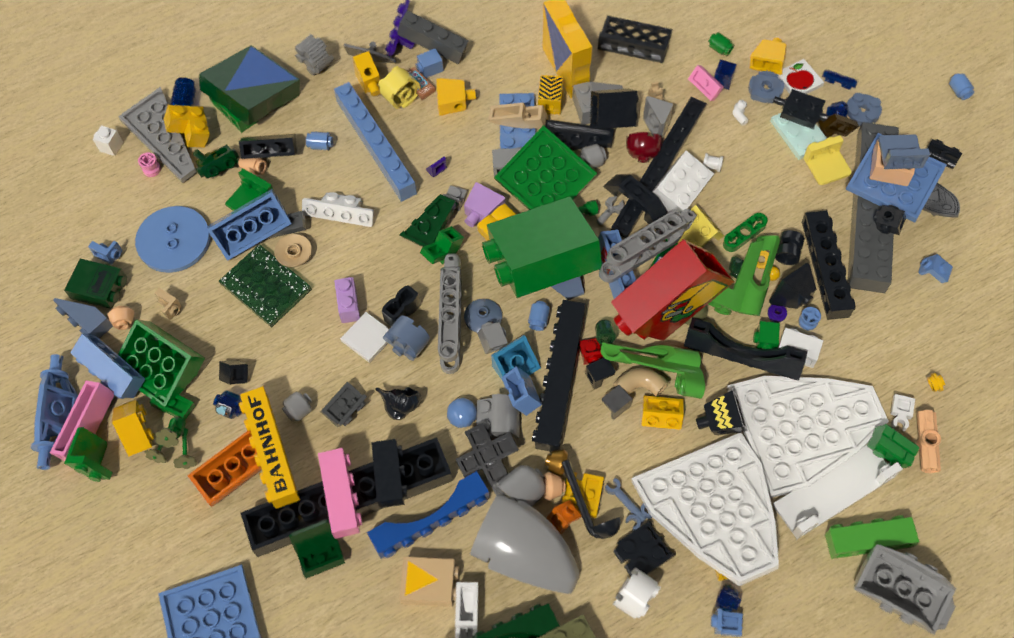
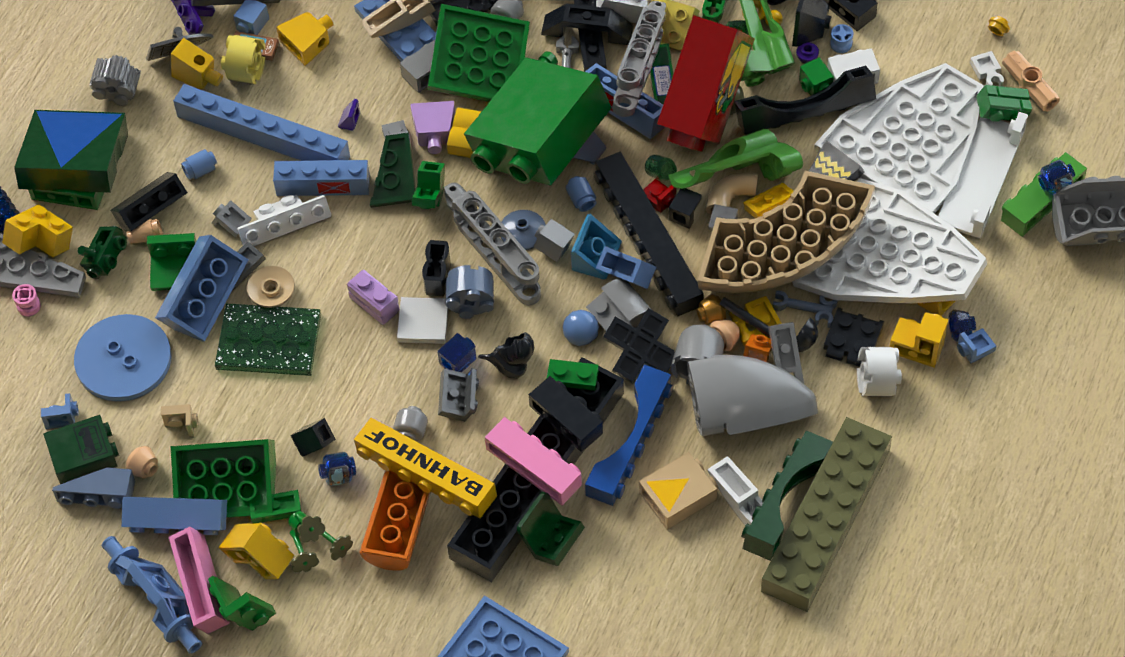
camera: 35 degrees left, 5 degrees down
none -> light grey bracket [211,200,252,238]
none -> medium blue brick [273,160,370,196]
none -> clear blue brick [437,333,476,373]
none -> green plate [546,359,599,391]
none -> tan brick [698,171,875,293]
none -> light grey plate [768,322,804,384]
none -> yellow brick [889,312,949,368]
none -> clear blue head [1038,160,1075,194]

